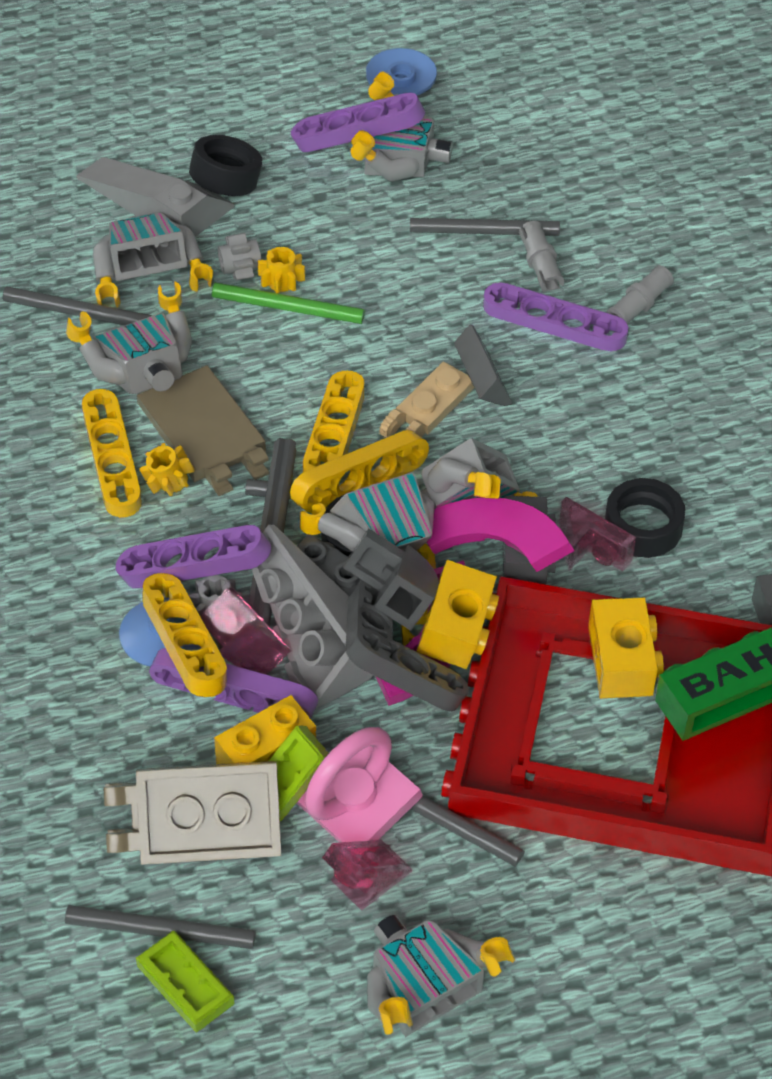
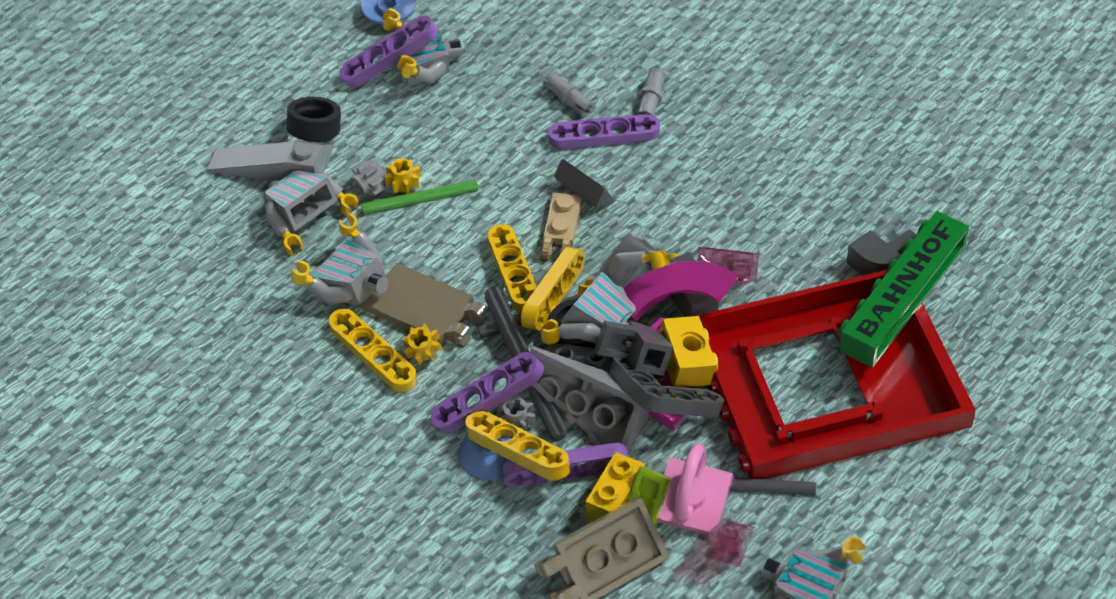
camera: 25 degrees left, 0 degrees up
dark grey bar [3,286,153,325] -> none
clear pink slope [200,587,292,675] -> none
dark grey bar [410,218,560,236] -> none
yellow brick [588,597,664,699] -> none
black tyre [604,478,685,558] -> none

